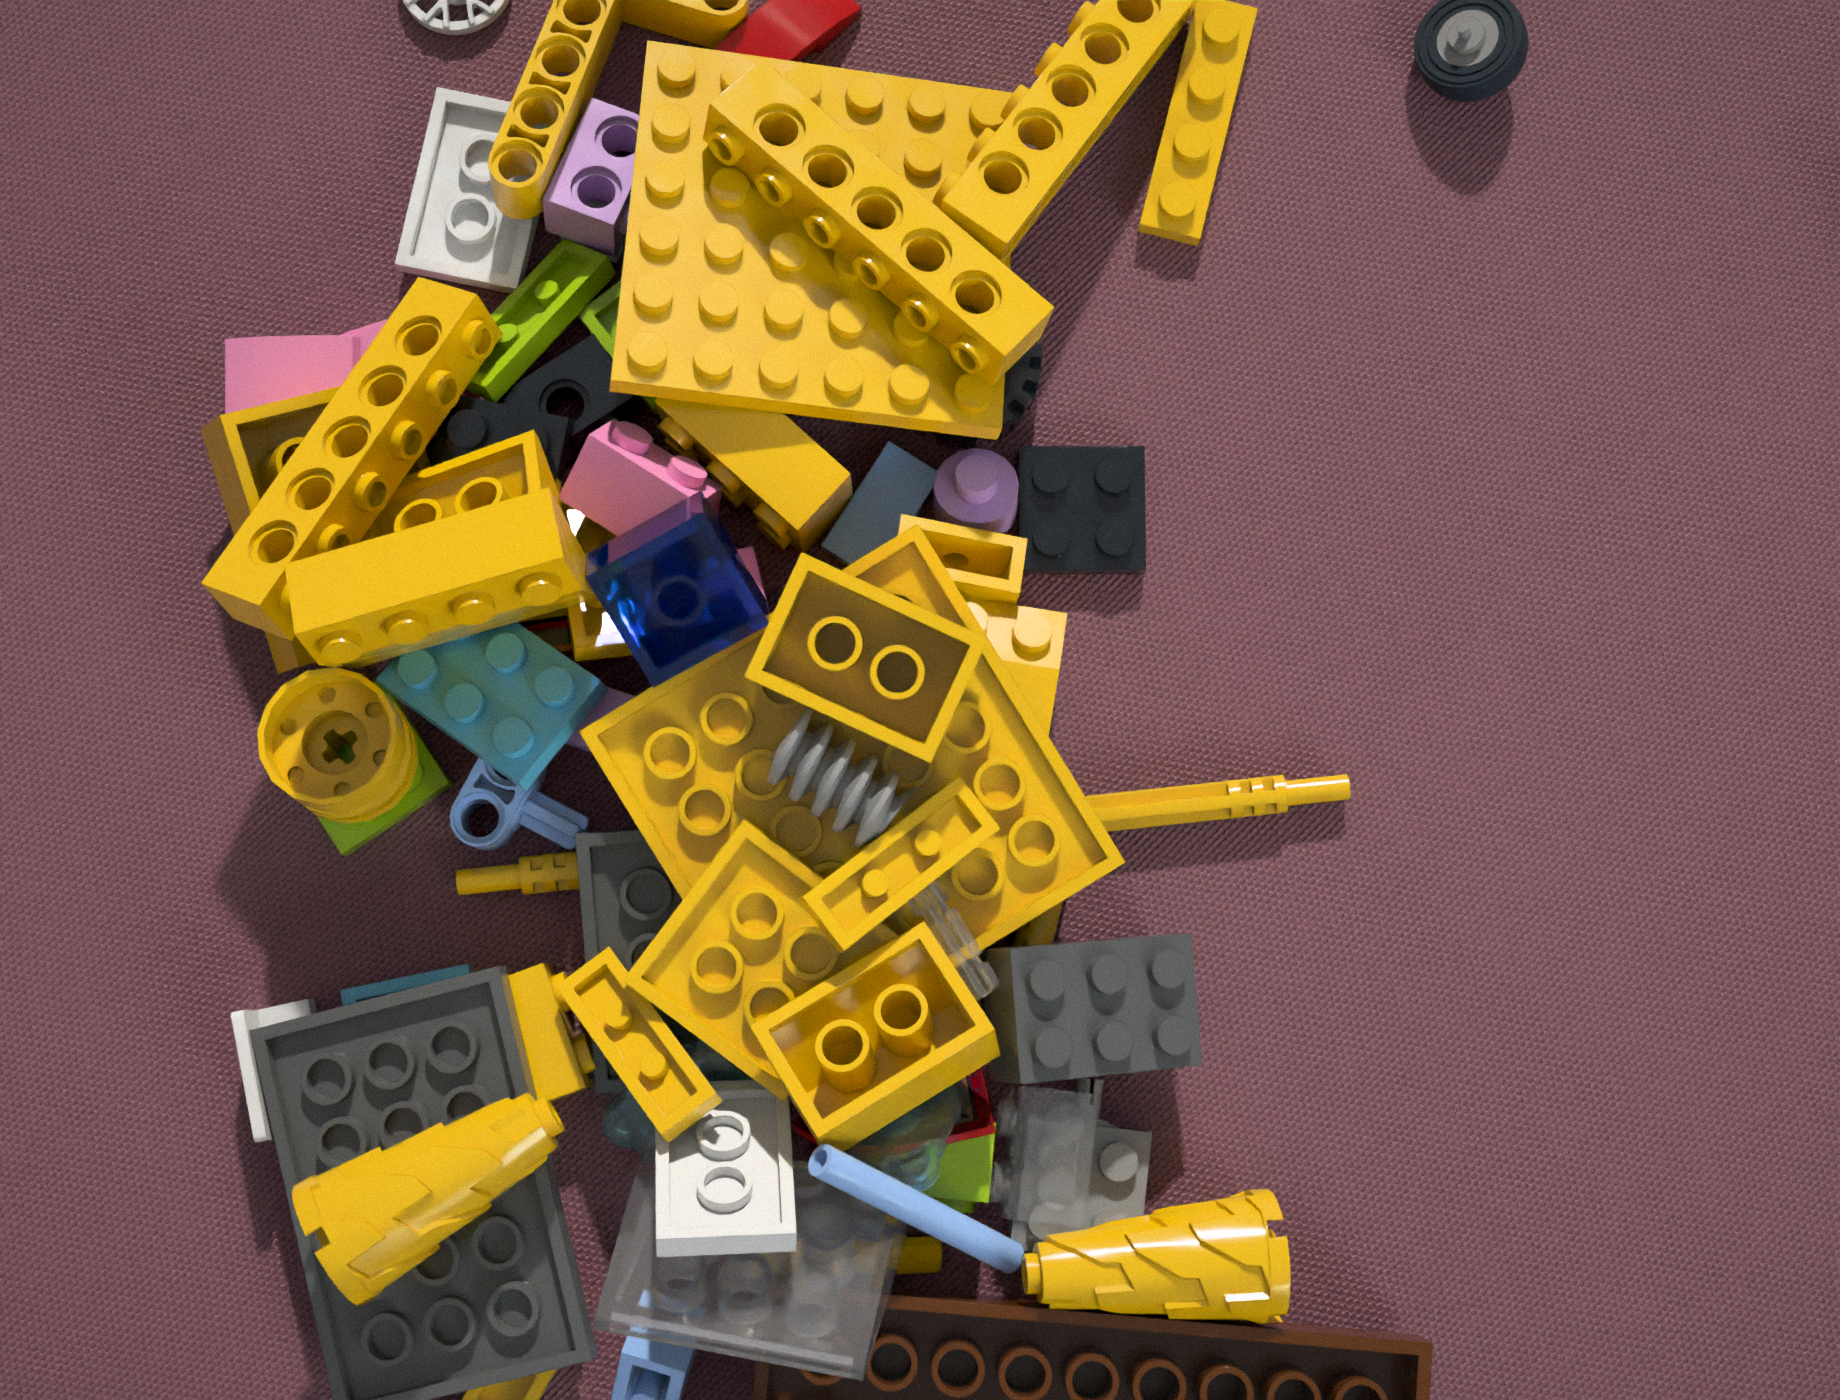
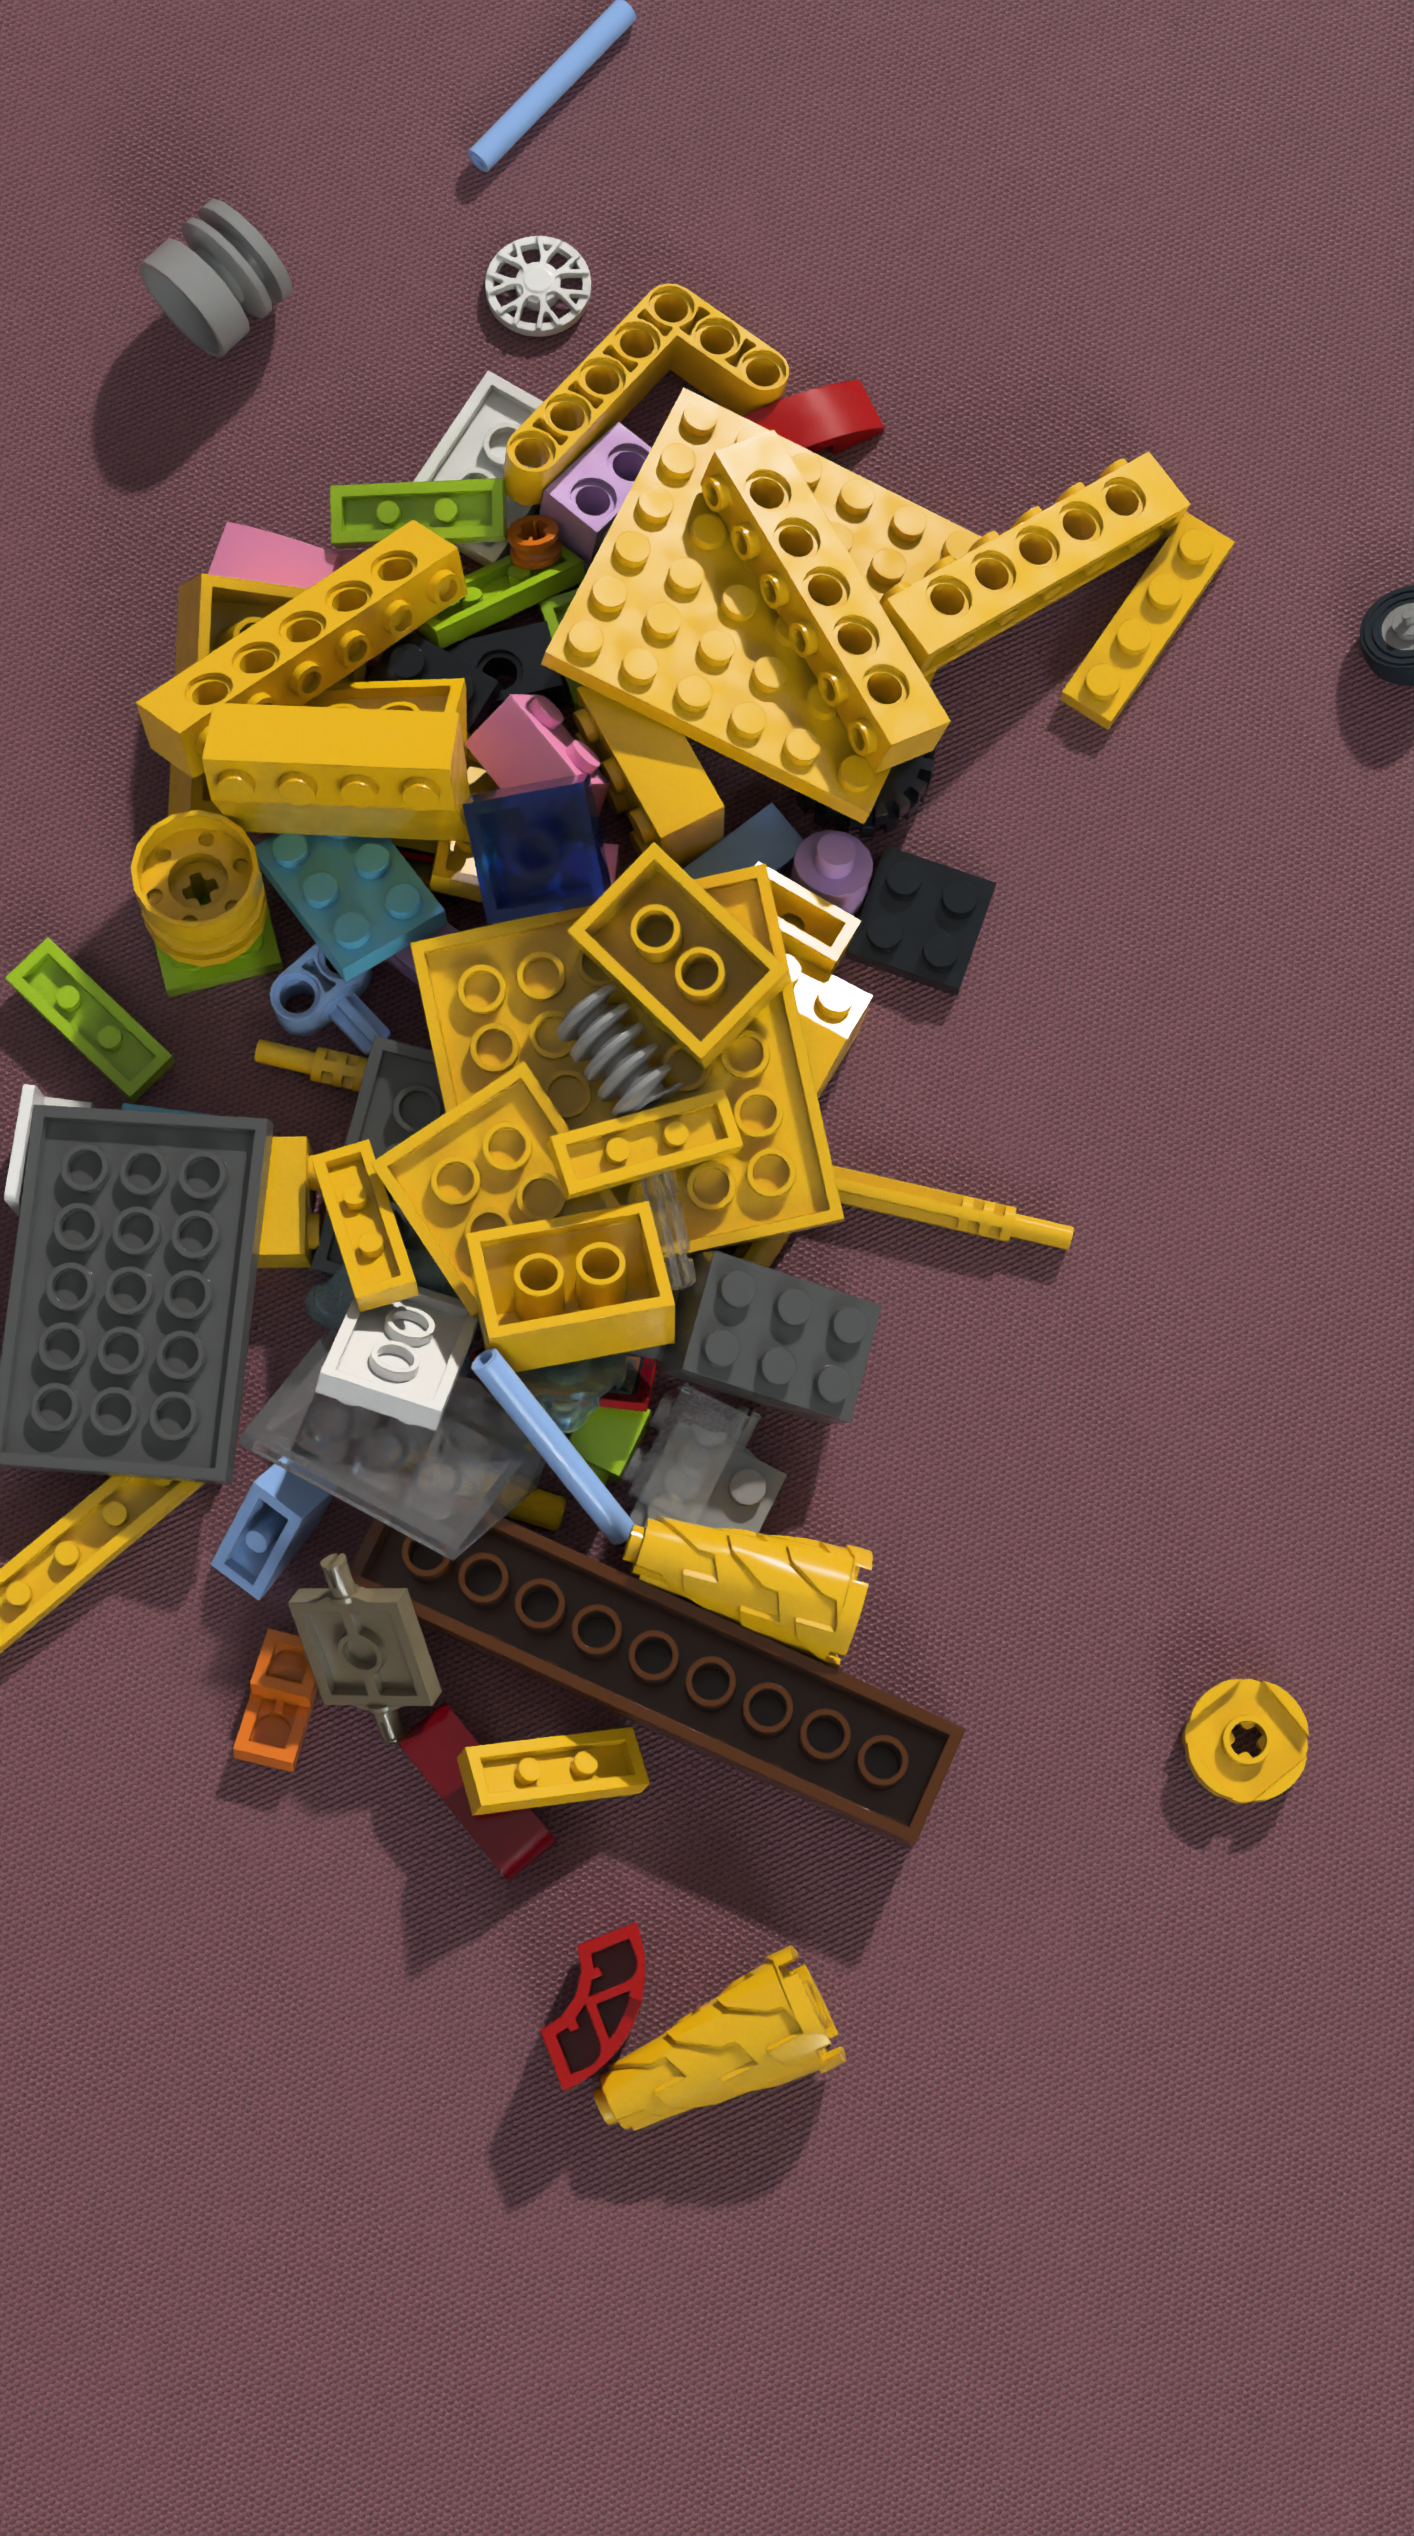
camera: 20 degrees right, 5 degrees down
yellow cone [292,1092,565,1306] -> none
none -> lime plate [5,937,176,1103]
none -> light grey wheel [138,198,293,358]
none -> lime plate [330,478,507,549]
none -> orange bush [507,515,562,570]
none -> yellow plate [1181,1678,1309,1804]

